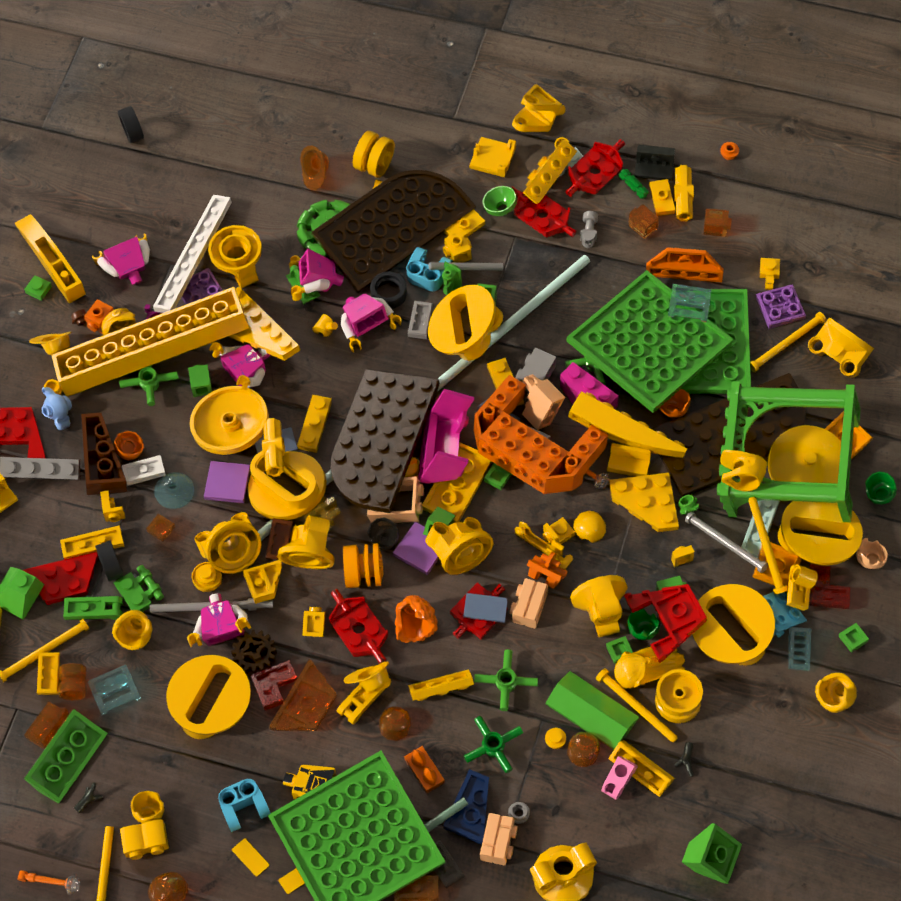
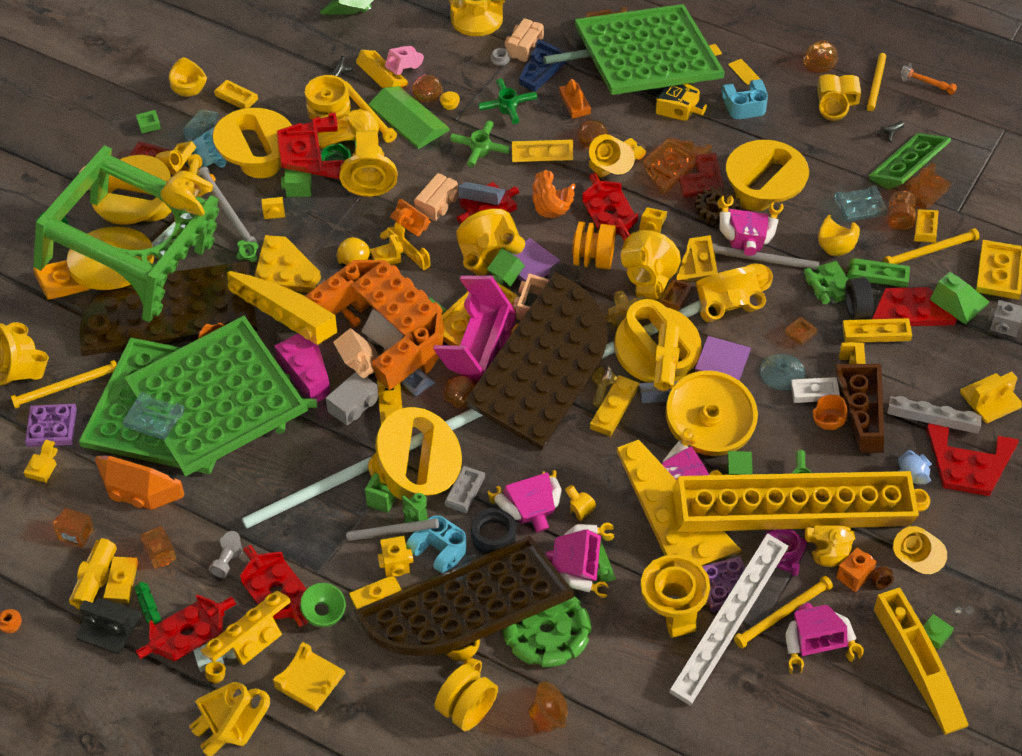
camera: 170 degrees left, 10 degrees down
none -> yellow plate [214,80,258,109]
none -> clear yellow bar [592,367,617,407]
none -> yellow bar [734,576,833,649]

